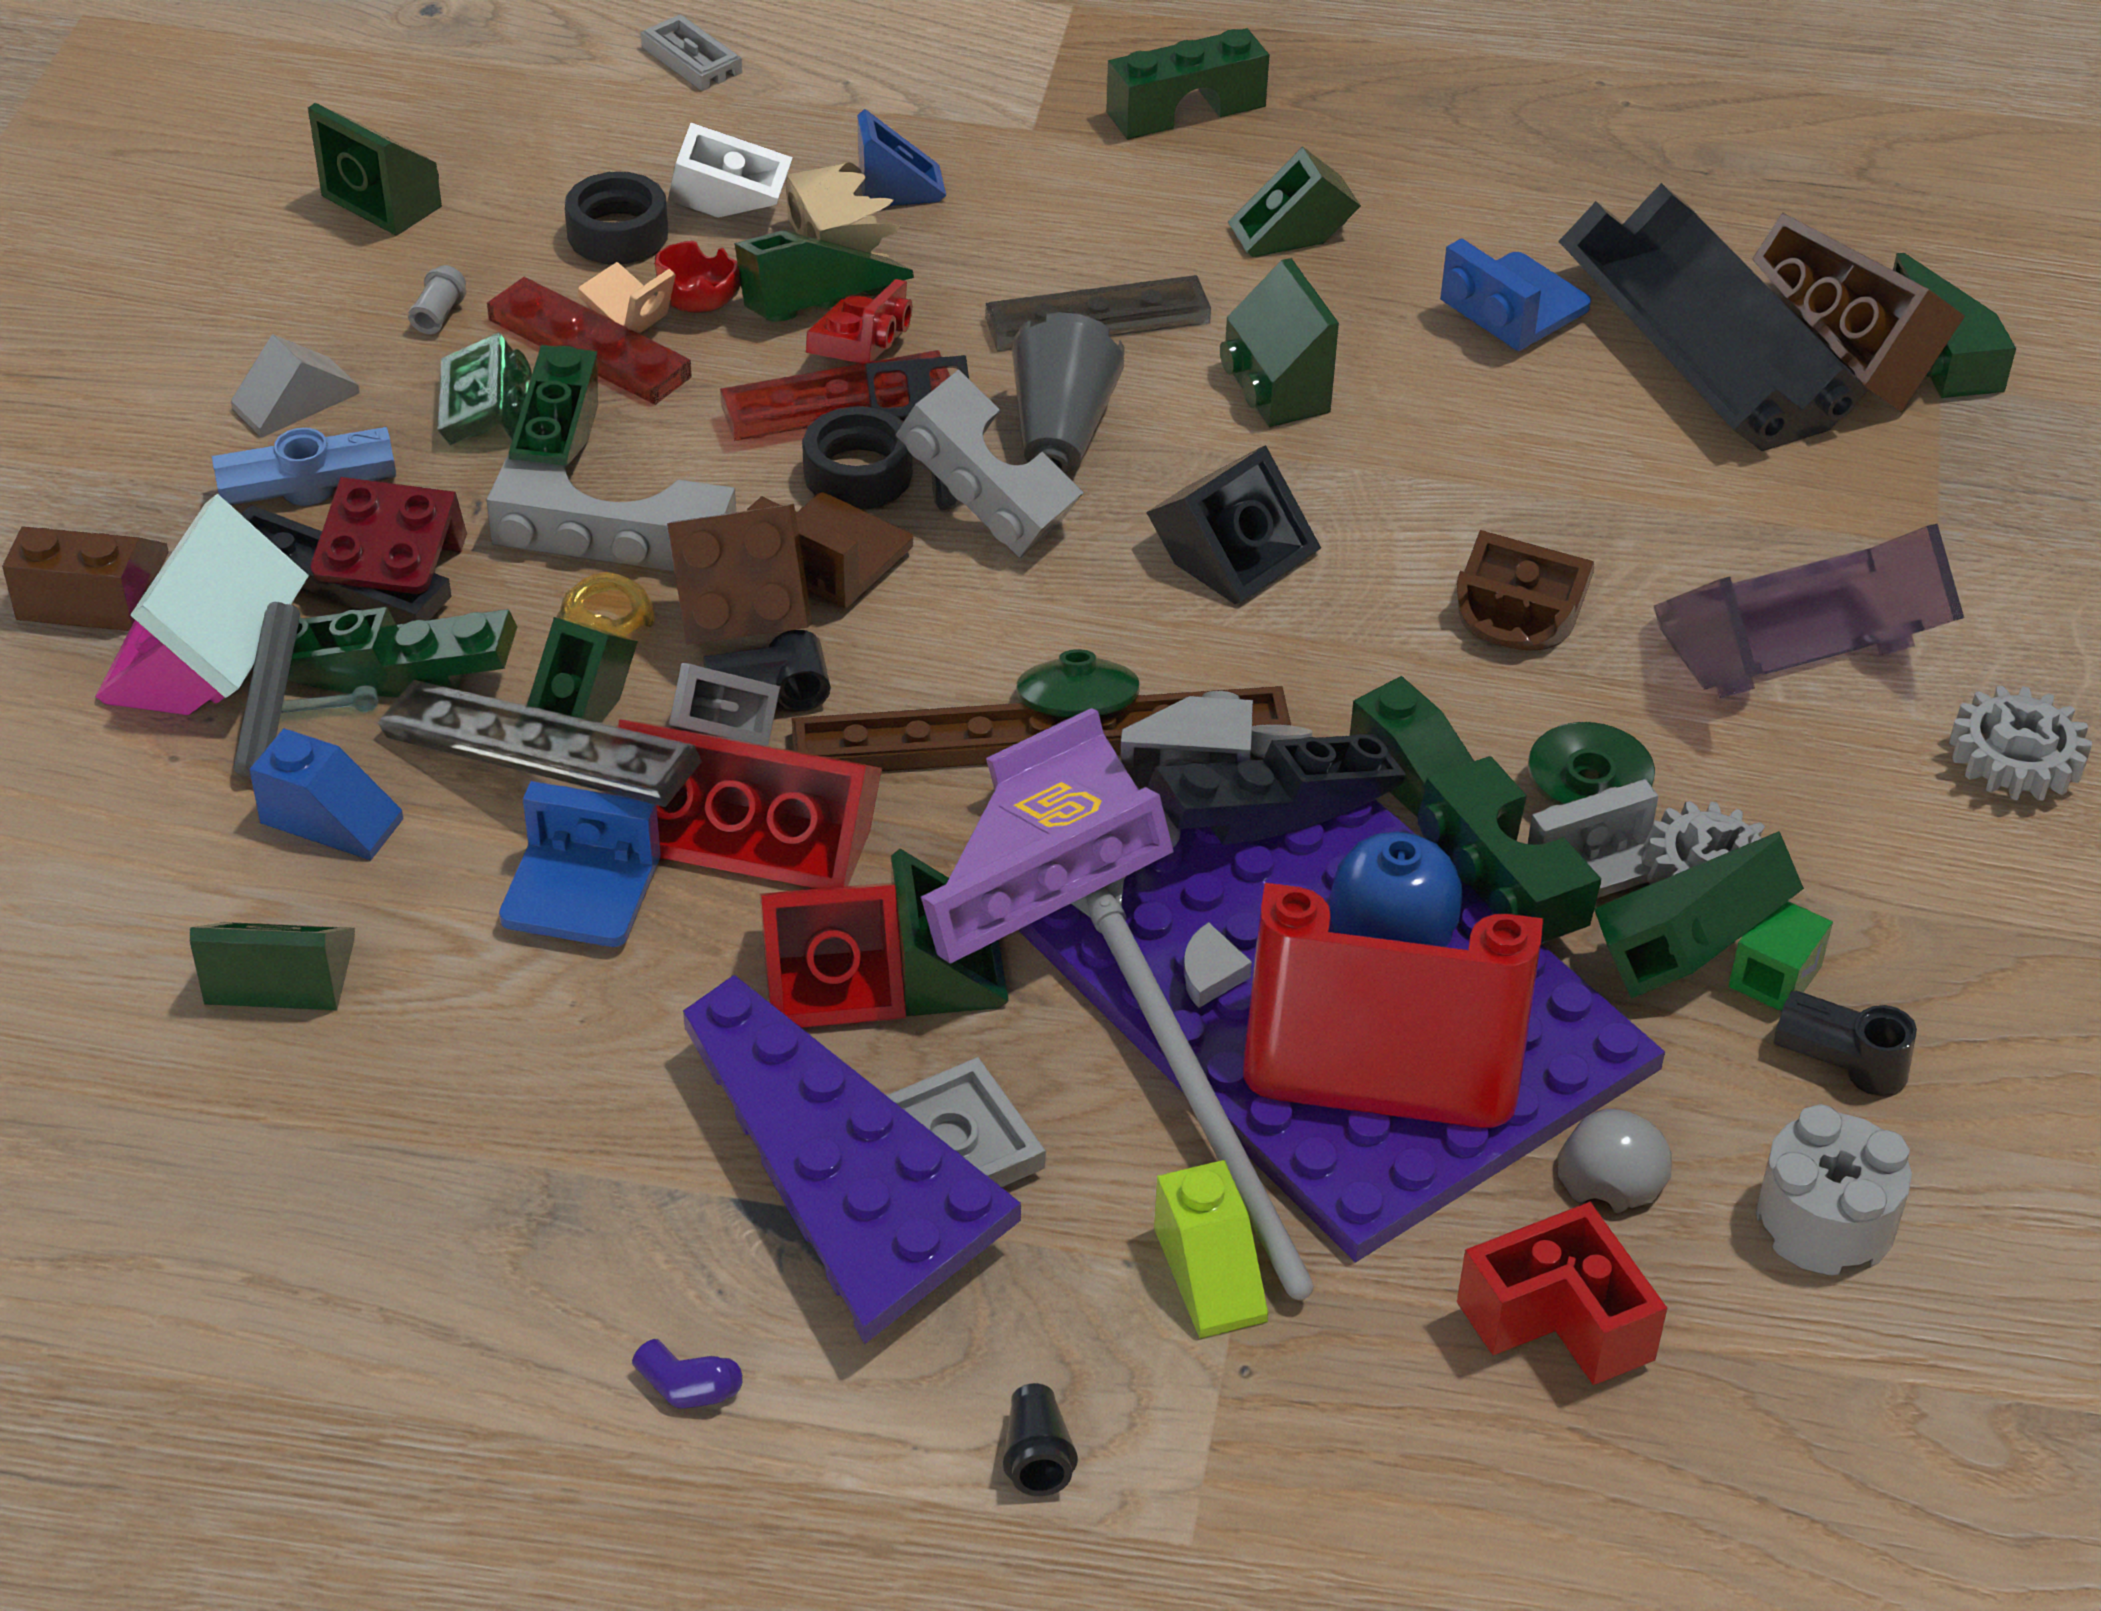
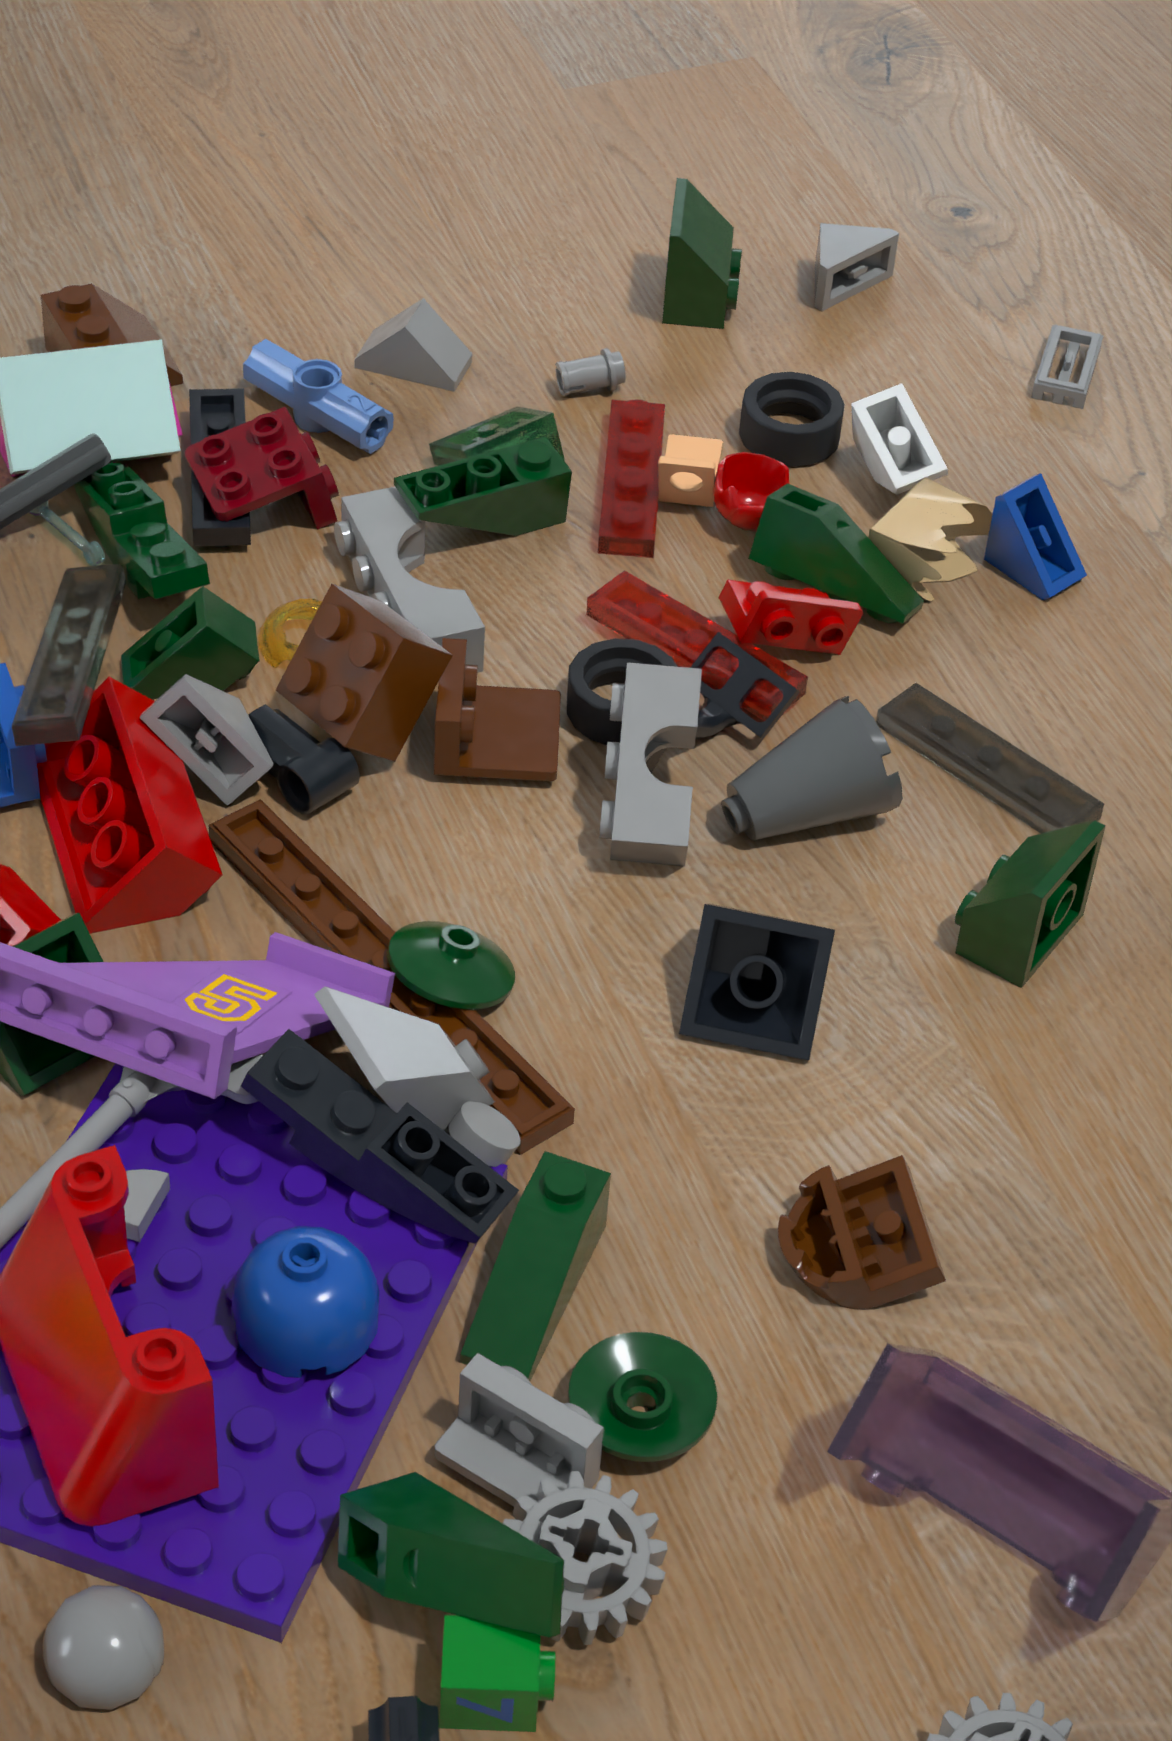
camera: 55 degrees right, 0 degrees up
dark green arch [1417,756,1602,944] -> none
none -> light grey slope [814,223,899,312]

